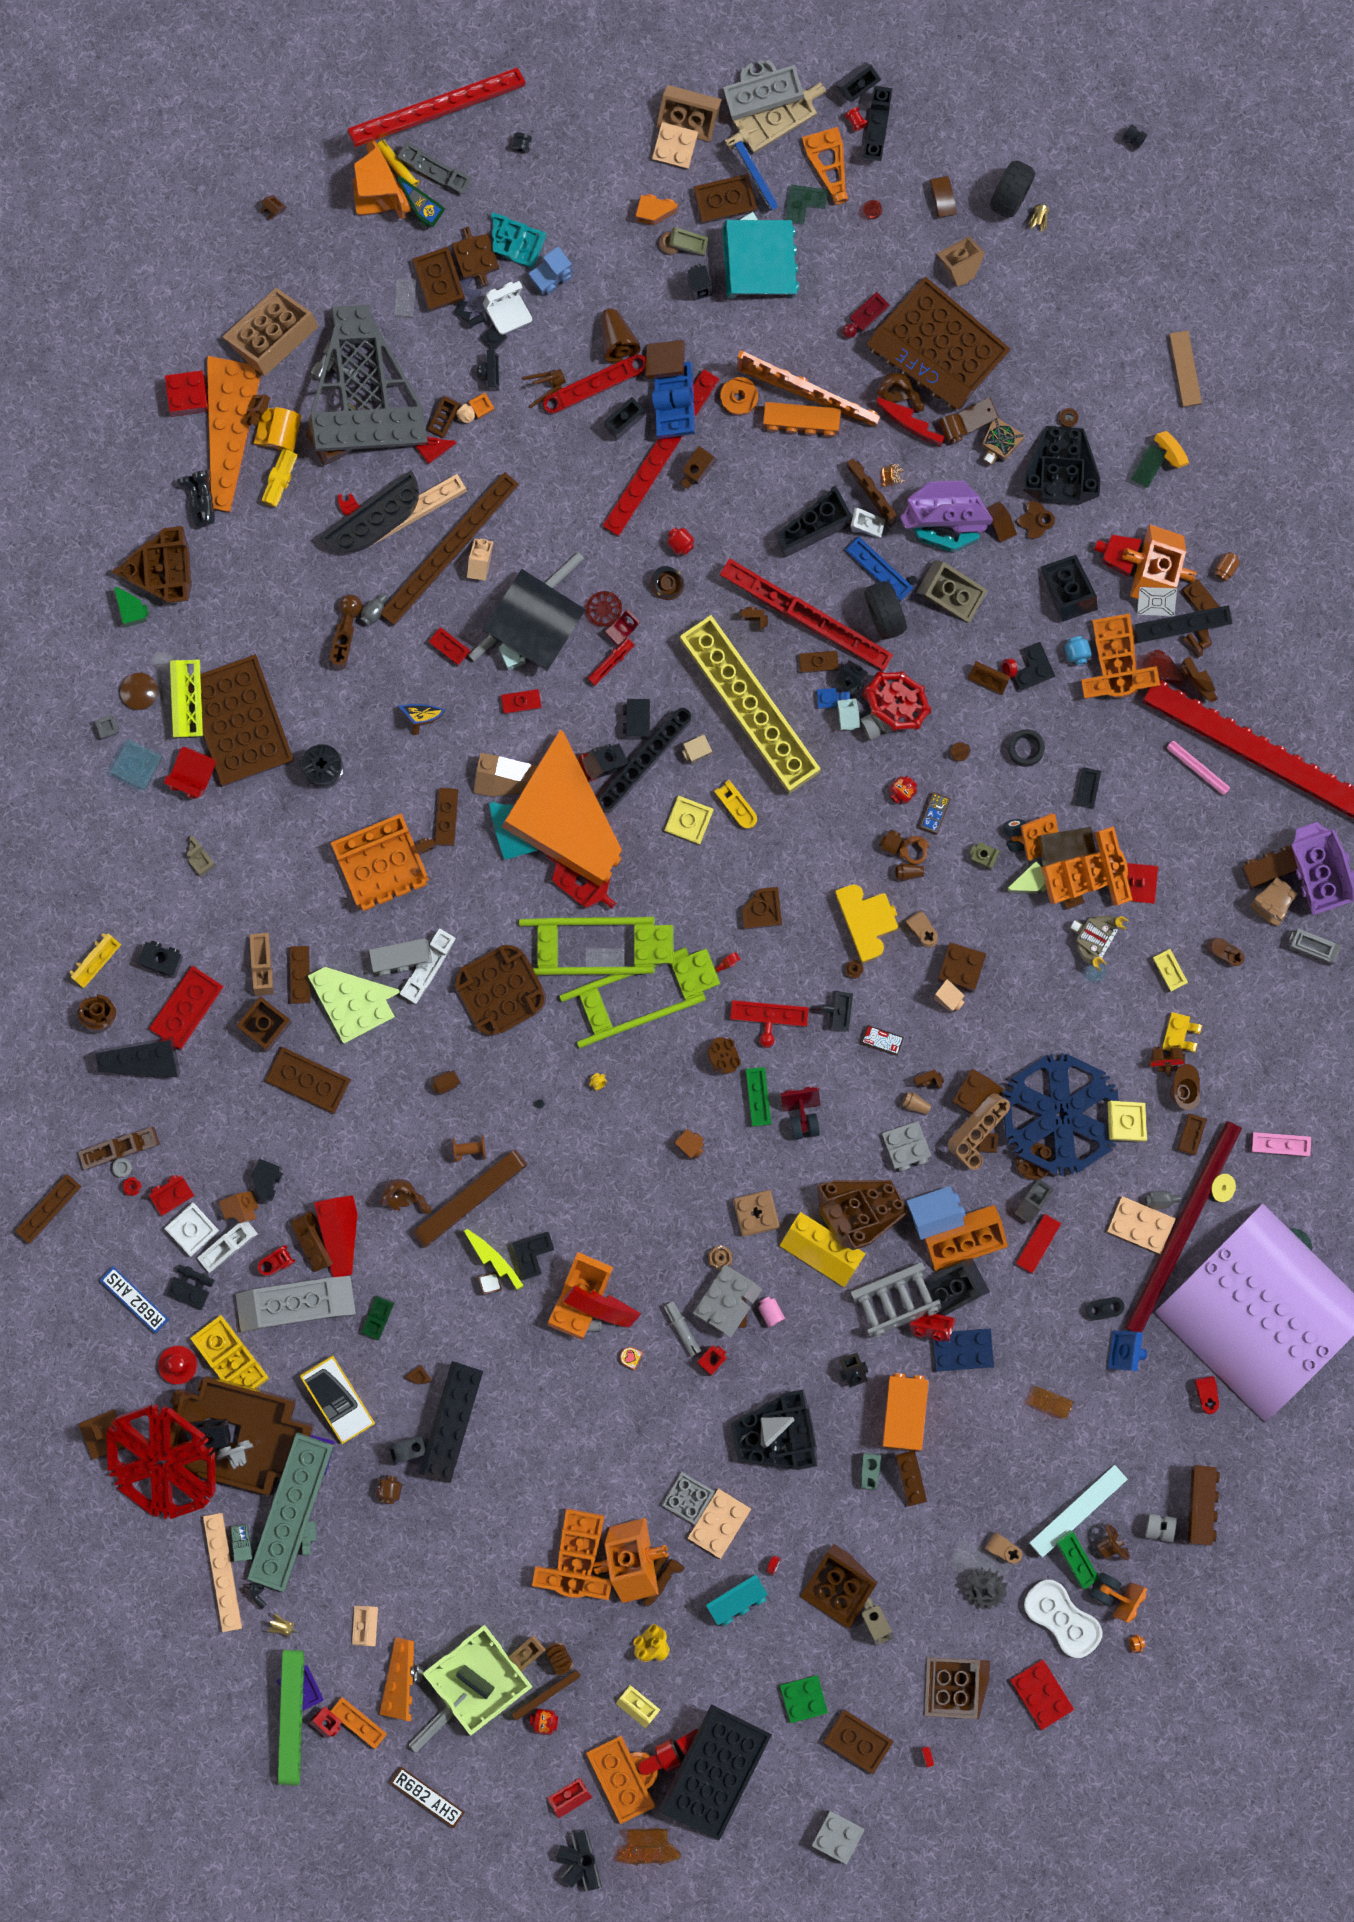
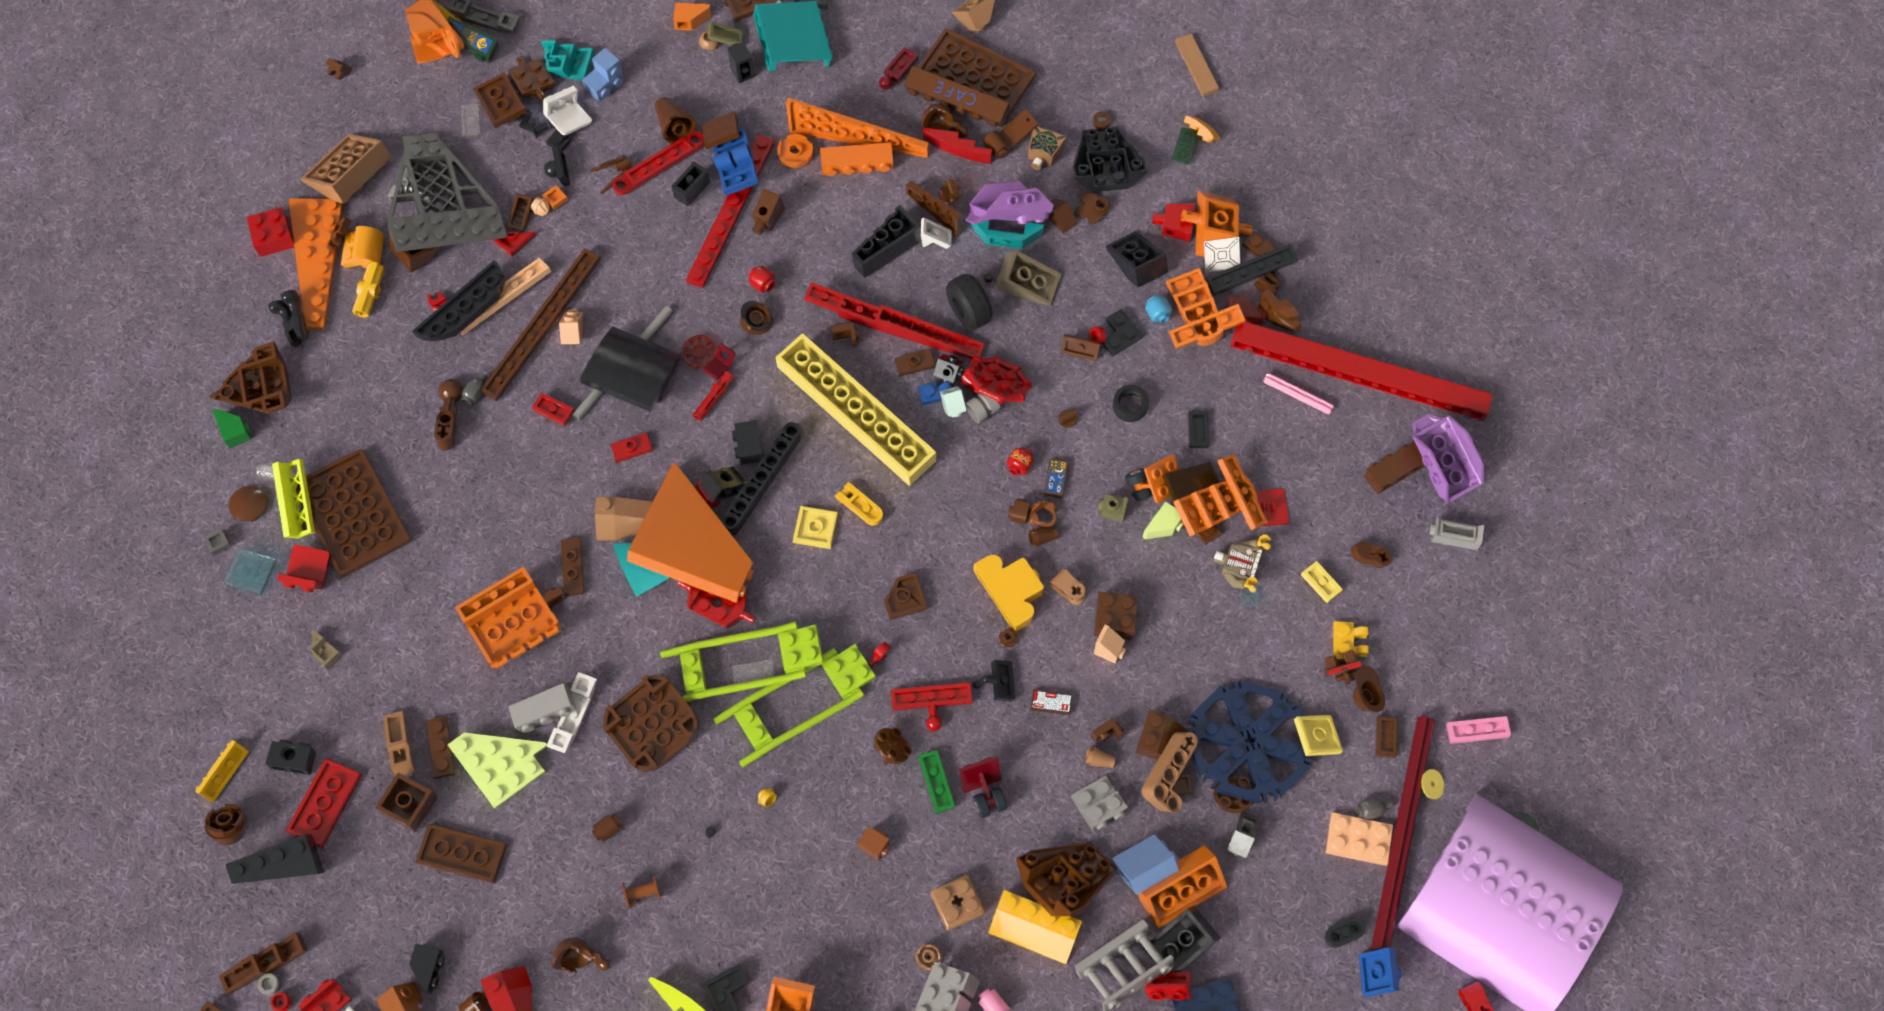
camera: 15 degrees left, 15 degrees down
black wheel [302,744,344,789] -> none
shield [397,704,445,735] -> none
reddish brown beam [412,1149,528,1248] -> none
light aqua brick [499,643,526,671] -> none
tan brick [682,735,712,764] -> none
blue tile [845,536,914,602] -> none
red tile [1016,1214,1062,1274] -> none
dark orange brick [1214,552,1240,582] -> none
medium nougat piece [1250,878,1298,926] -> none

